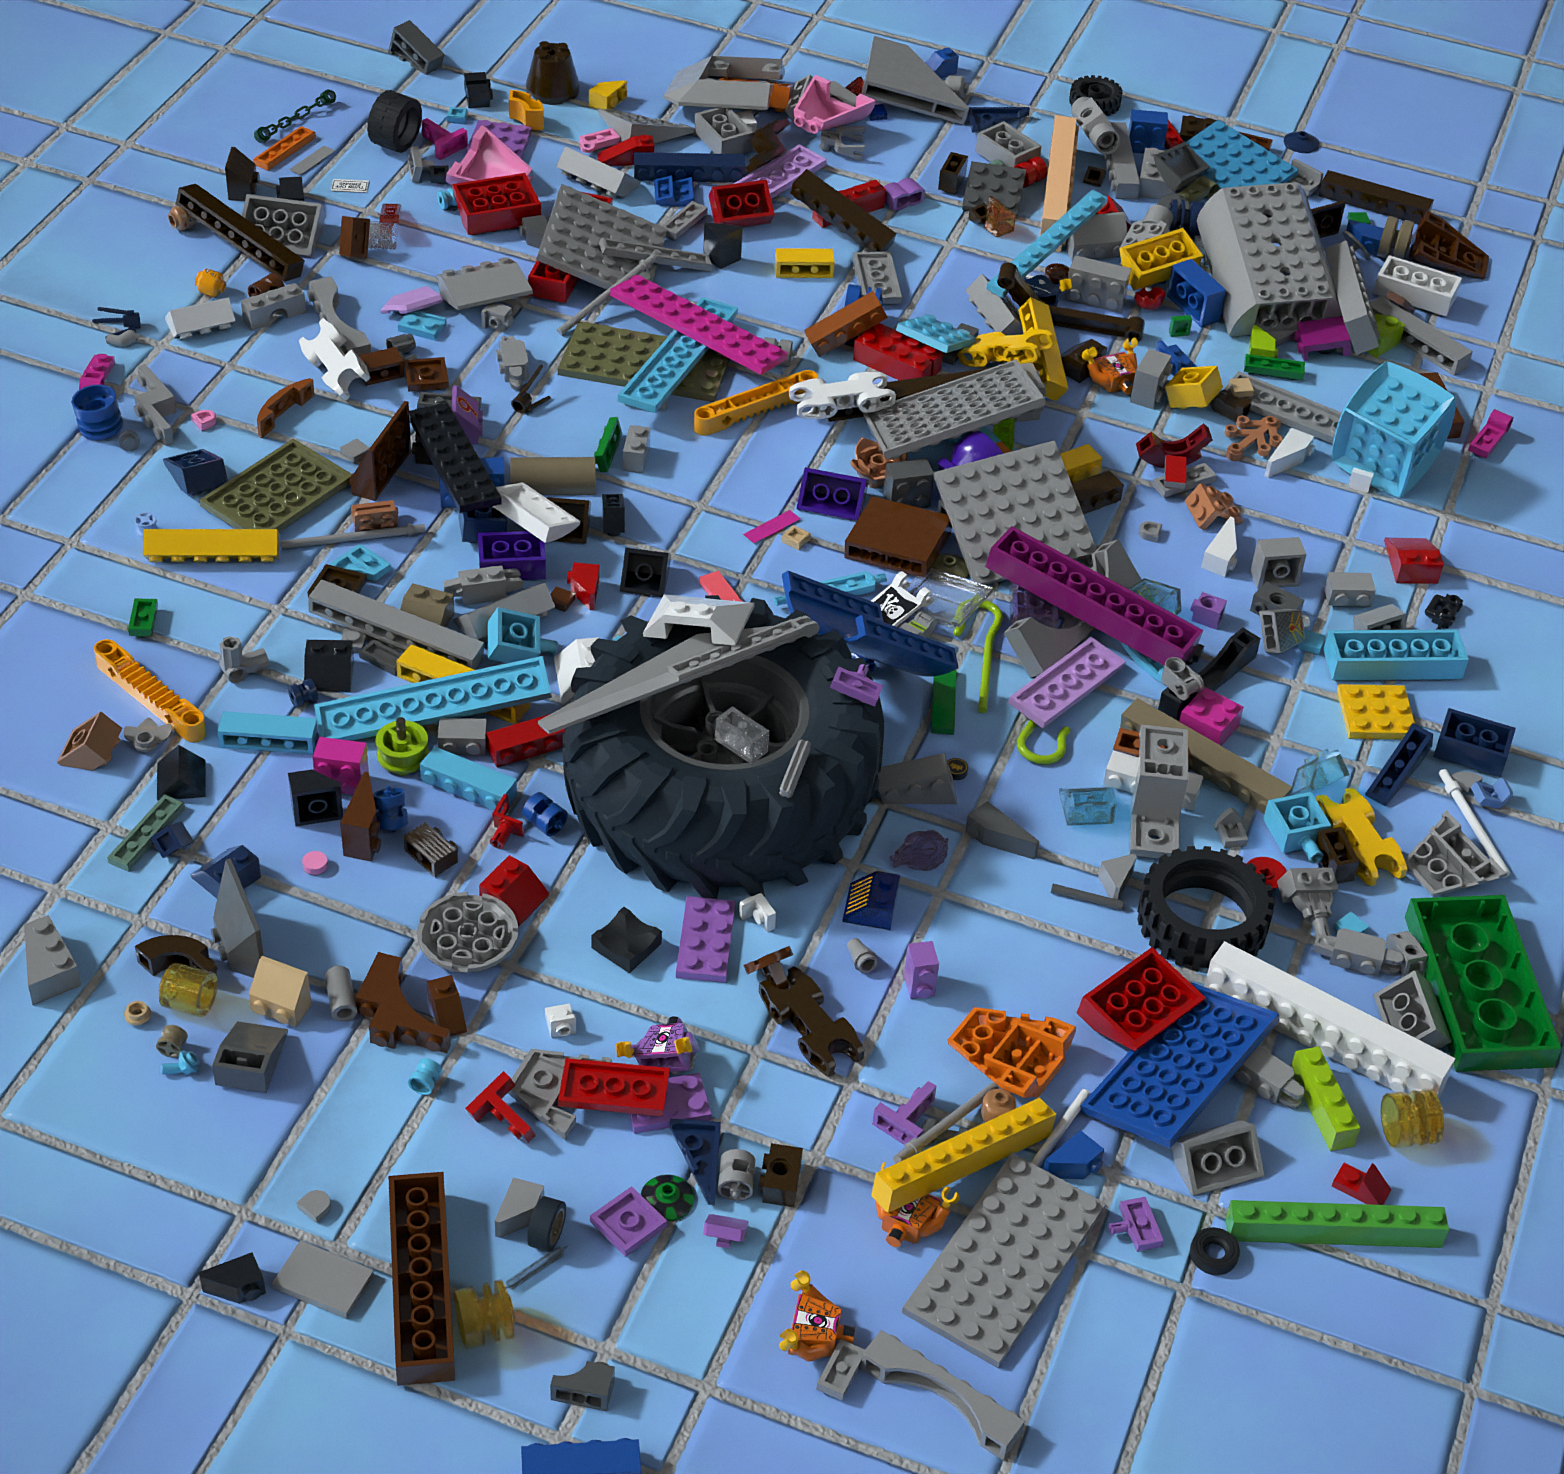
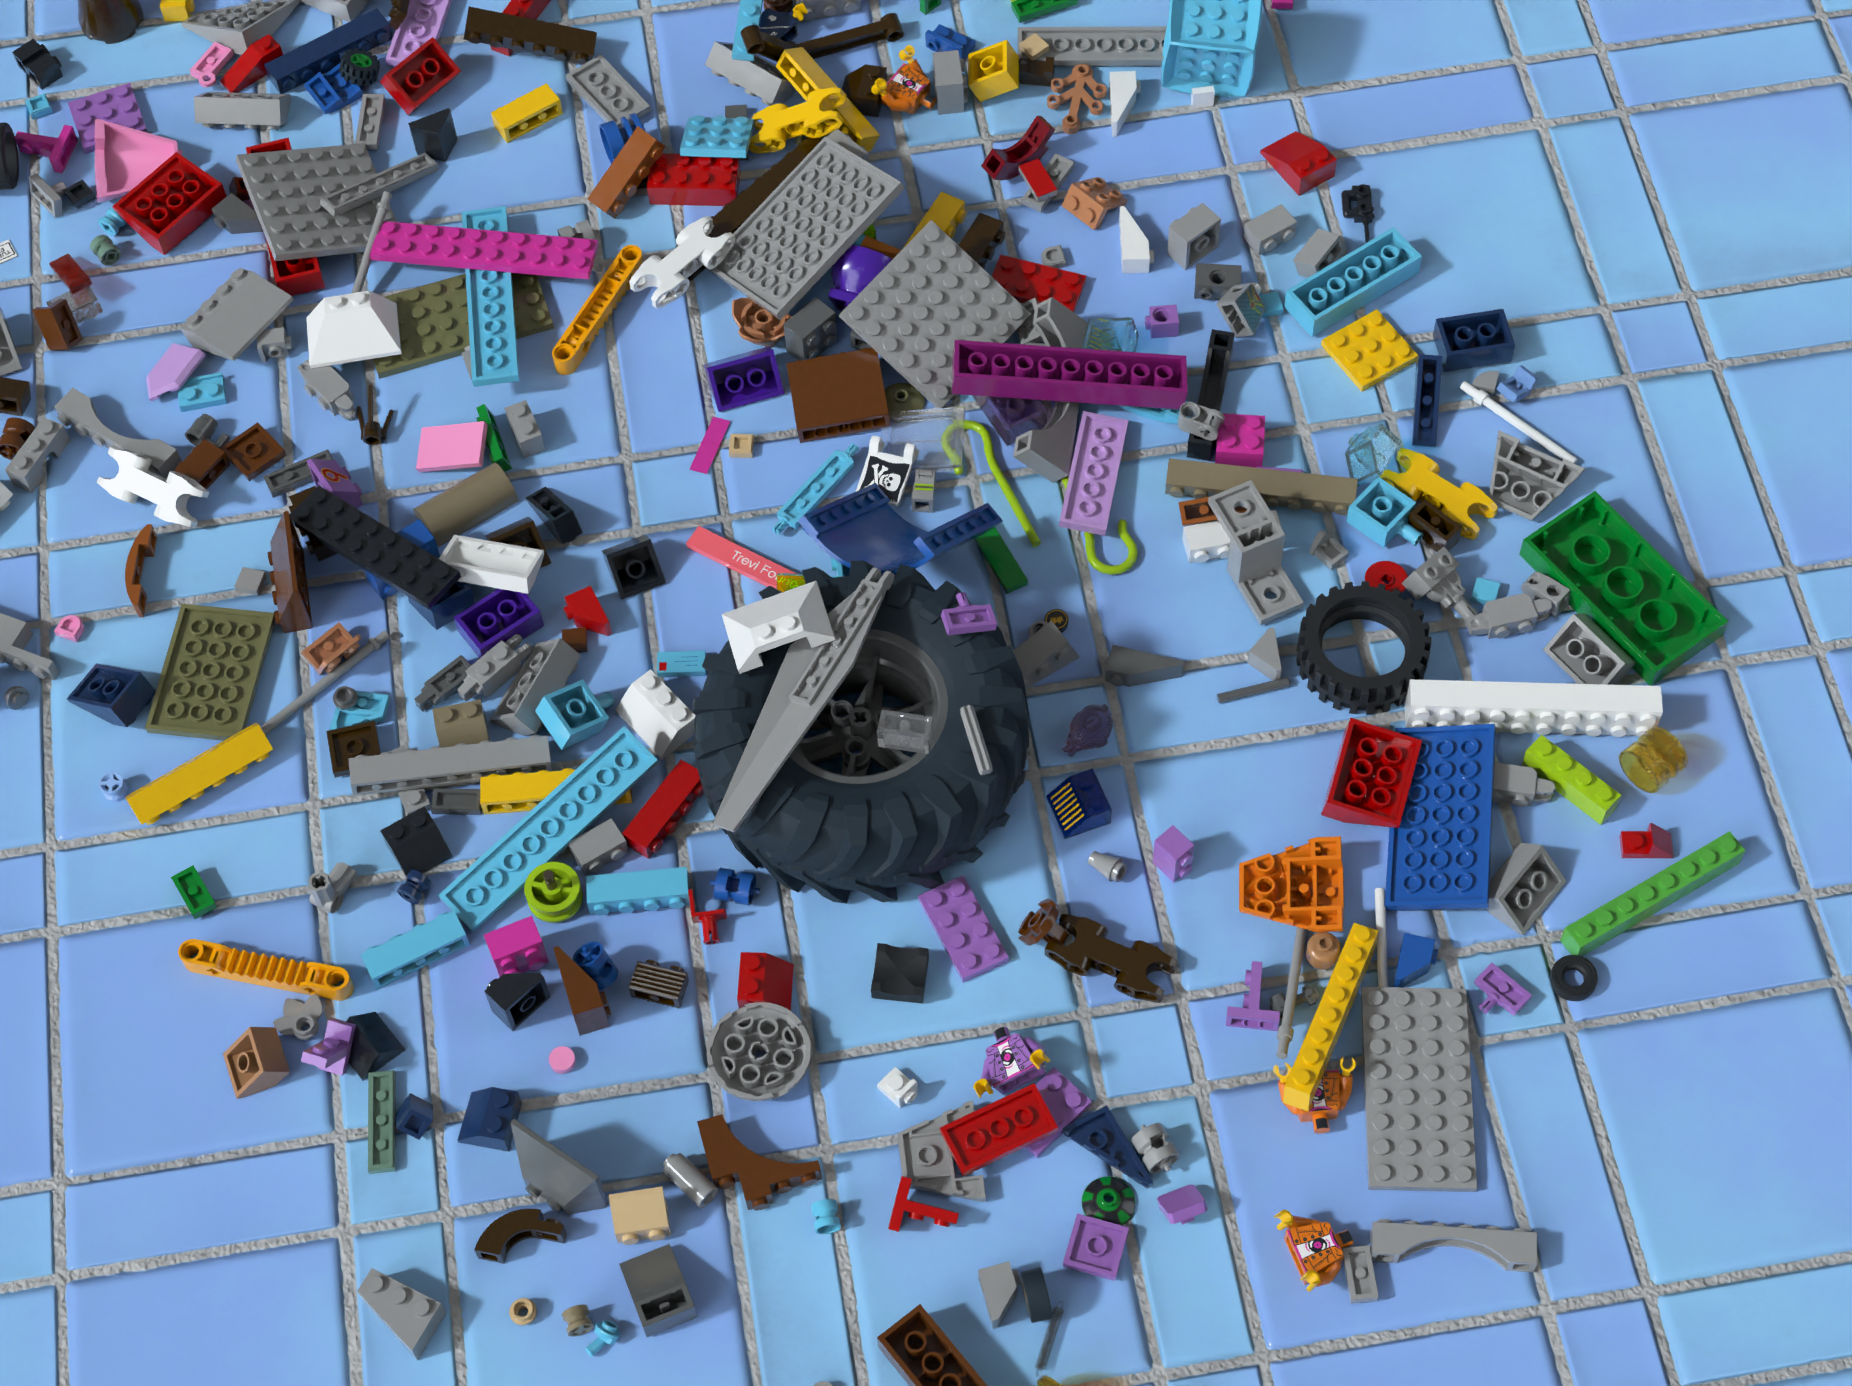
camera: 25 degrees left, 15 degrees up
clear yellow piece [158,963,218,1017] -> none
reddish brown slope [427,975,467,1037] -> none
light orange brick [509,90,544,131] -> none
white bracket [739,893,776,932] -> none
dark brown brick [758,1143,803,1207] -> none
clear light blue slope [1059,786,1117,826] -> none
none -> sand green wheel [90,235,121,266]
none -> medium lavender bracket [301,1018,356,1076]
none -> white slope [306,291,402,369]
none -> flat silver plate [333,686,358,710]
none -> black wheel [339,48,380,86]
none -> dark grey hinge [414,655,472,712]
none -> bright pink tile [416,421,488,472]
none -> red plate [992,254,1086,312]

